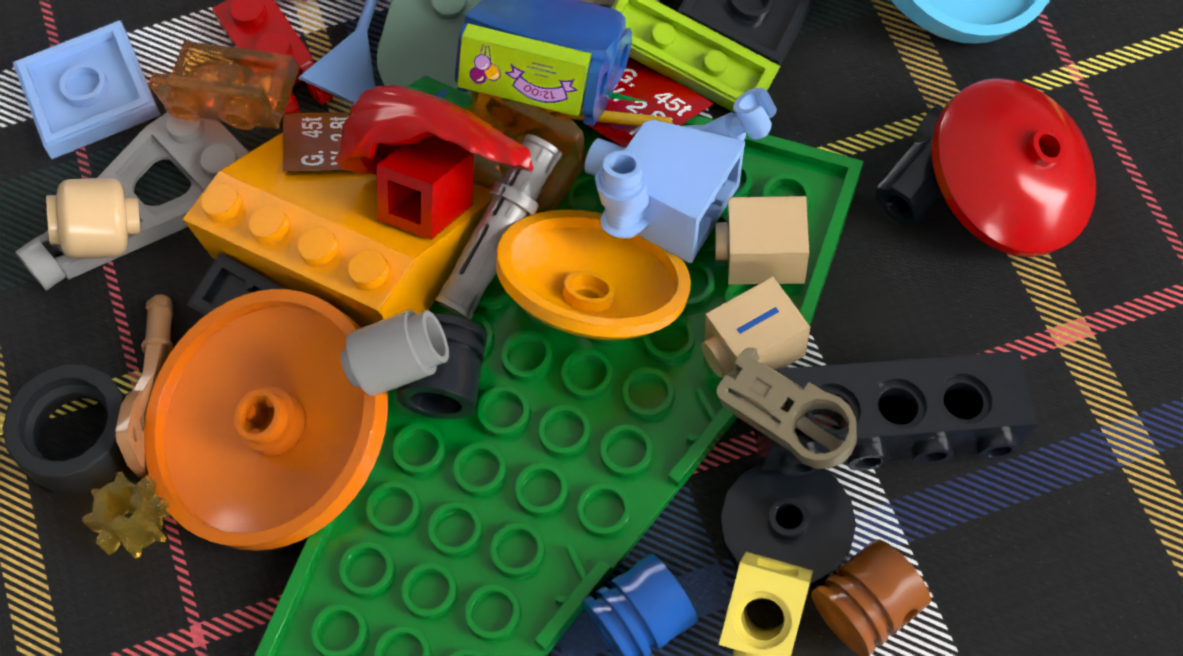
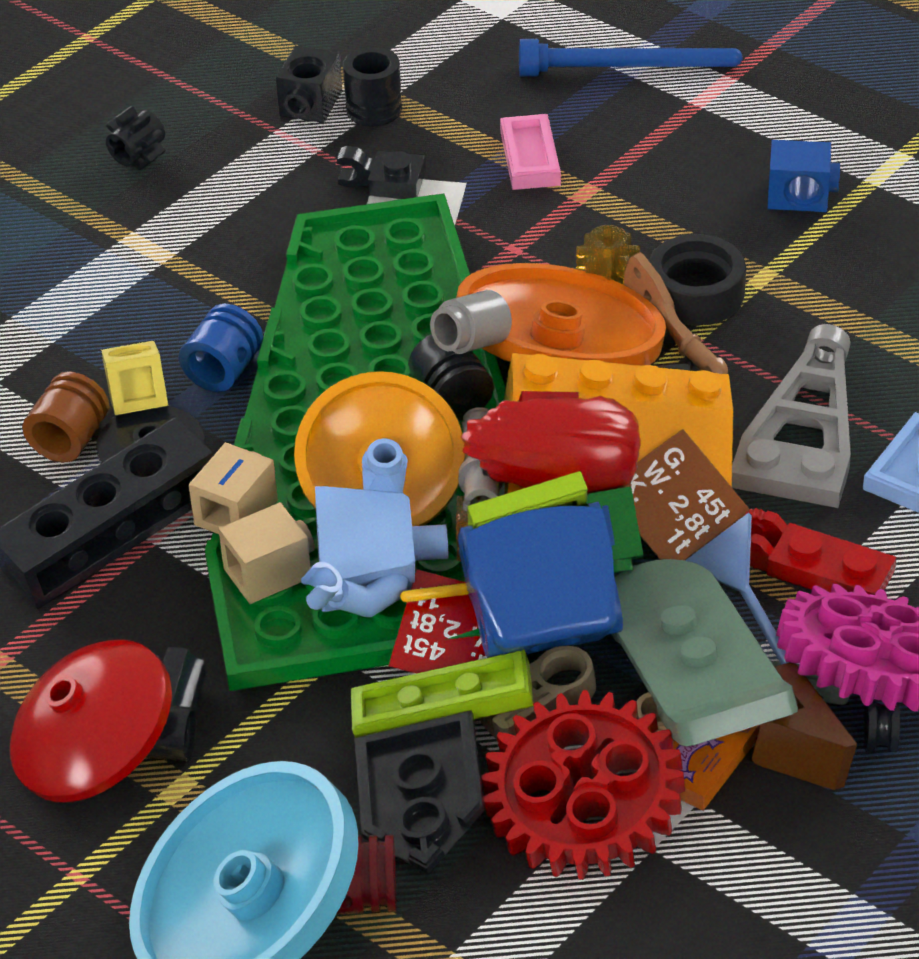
camera: 145 degrees right, 20 degrees down
tan head [46,178,140,259] -> none
clear orange bracket [149,41,300,130] -> none
dark tan piece [717,347,857,468] -> none

